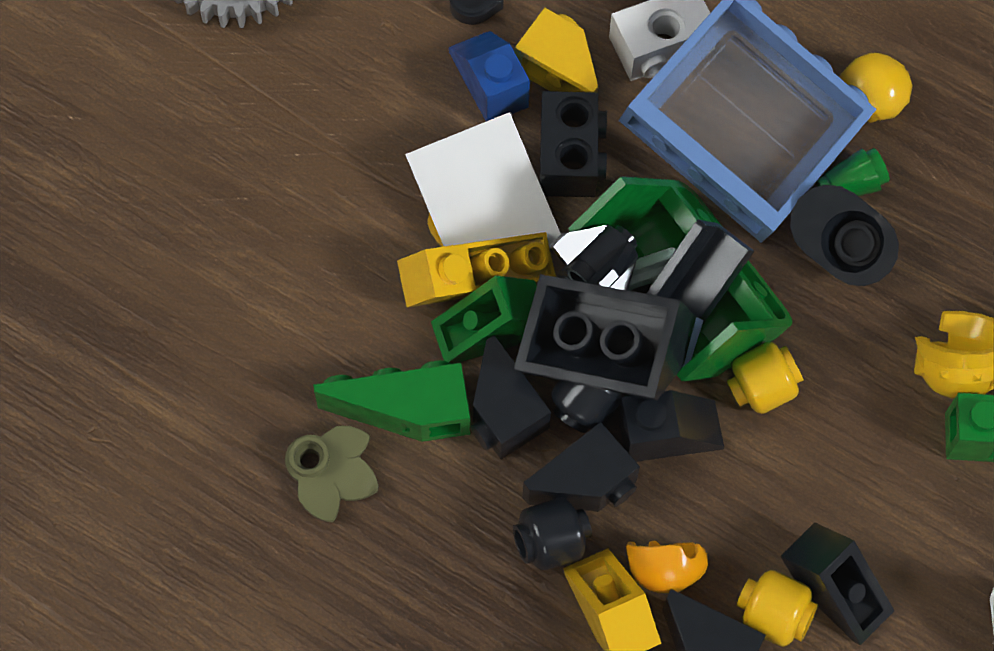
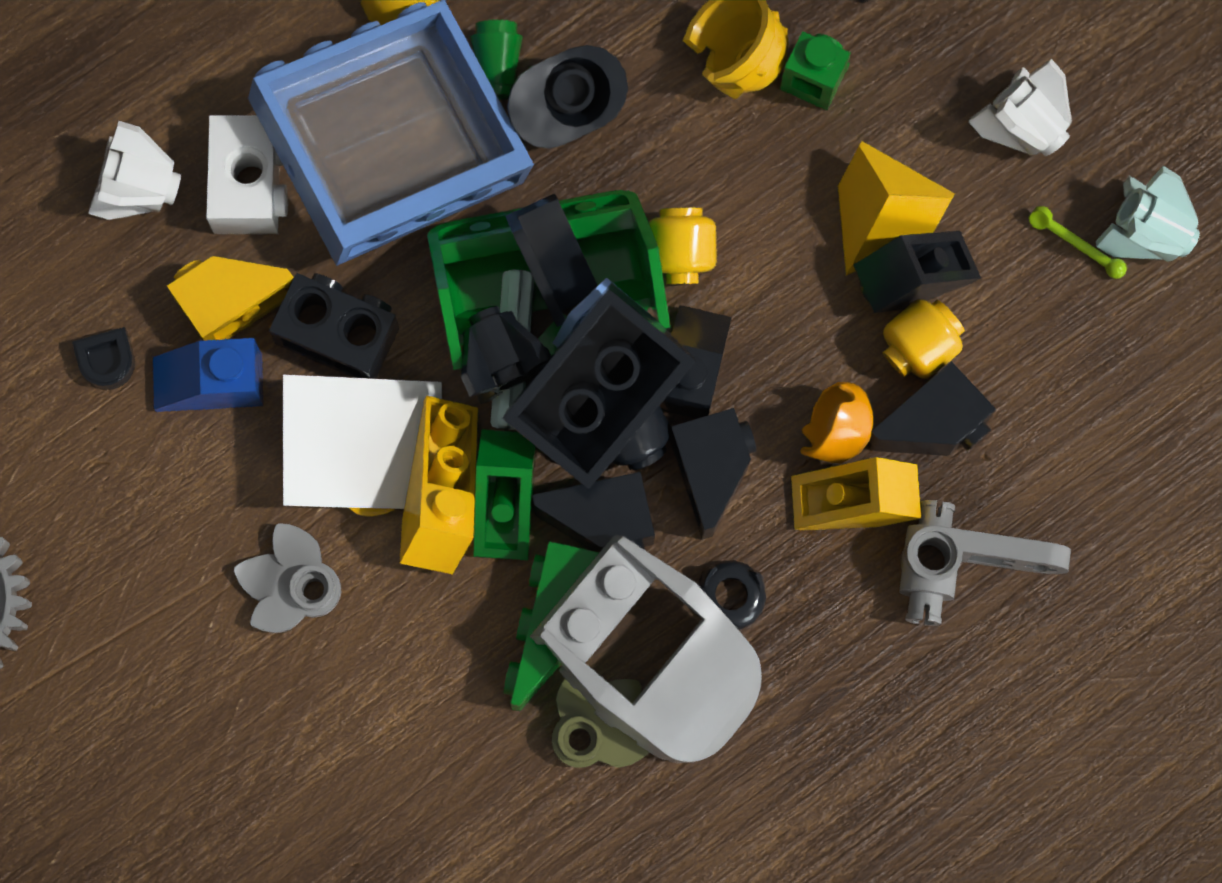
camera: 70 degrees left, 10 degrees up
black head [513,497,592,570] -> none
none -> light grey plate [234,523,341,633]
none -> light grey slope [530,534,762,763]
none -> black piece [698,560,766,630]
none -> yellow slope [838,141,955,276]

